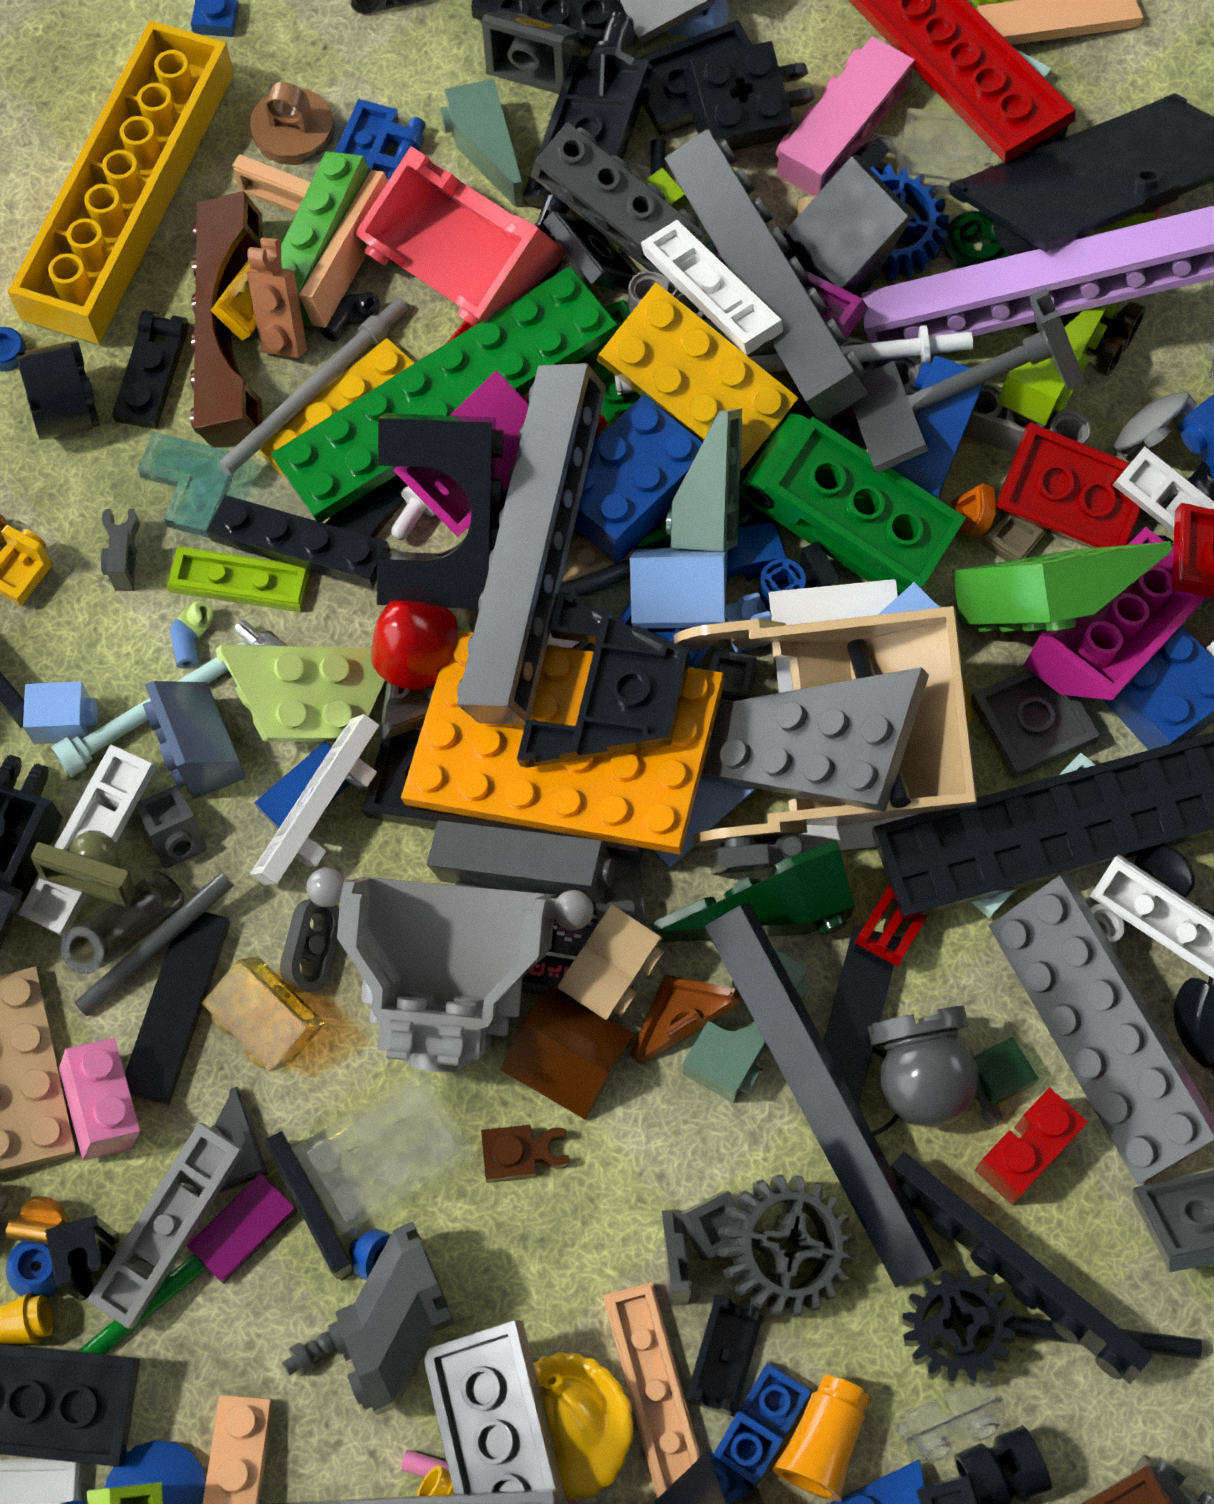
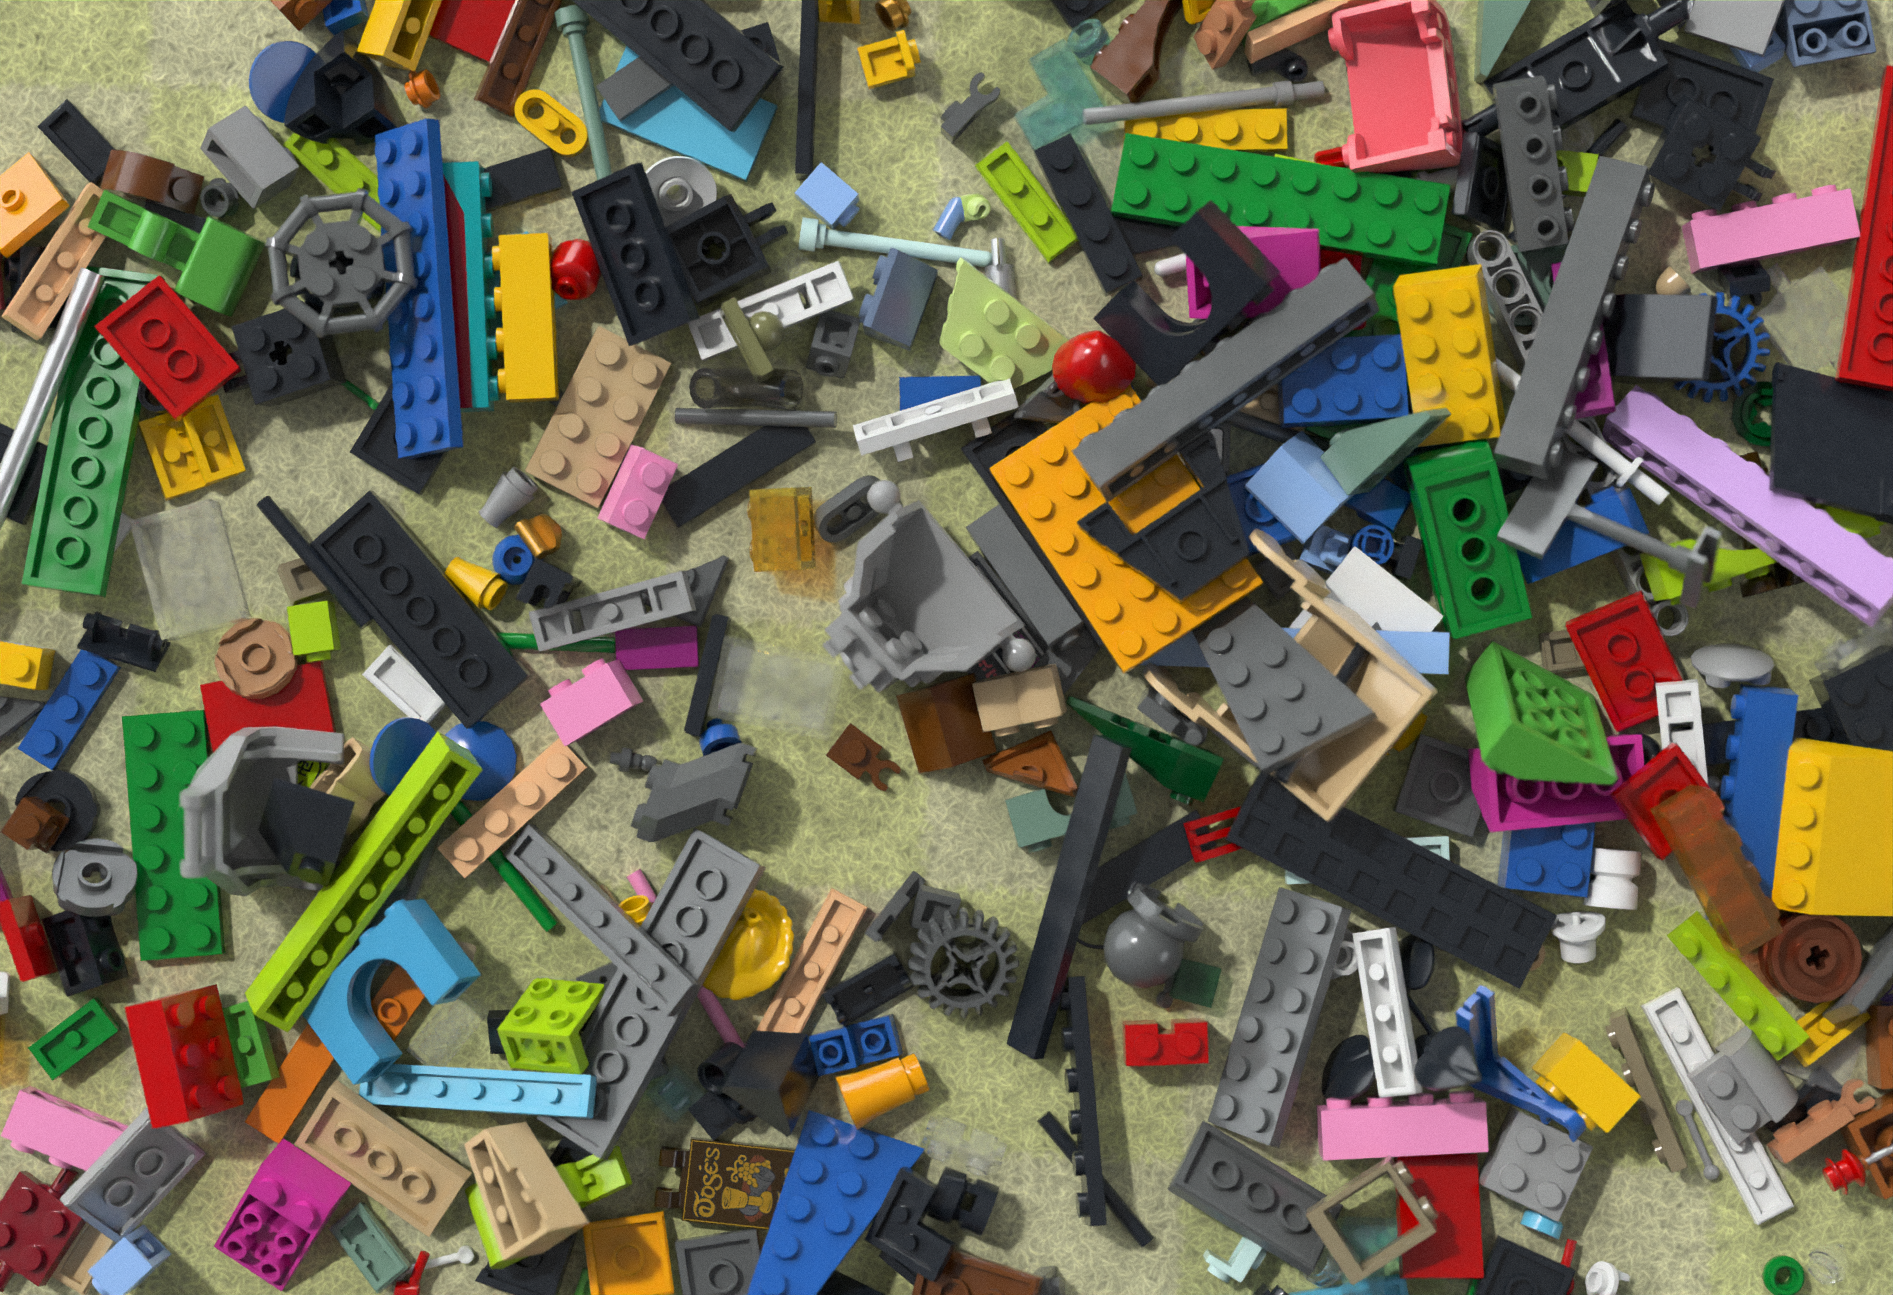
camera: 40 degrees right, 20 degrees up
white hinge [641,220,783,356] -> none
black gear [902,1270,1016,1387] -> none
orange tile [951,483,996,538] -> none
none -> bright pink brick [540,658,643,746]
none -> clear light blue tile [1067,19,1110,65]

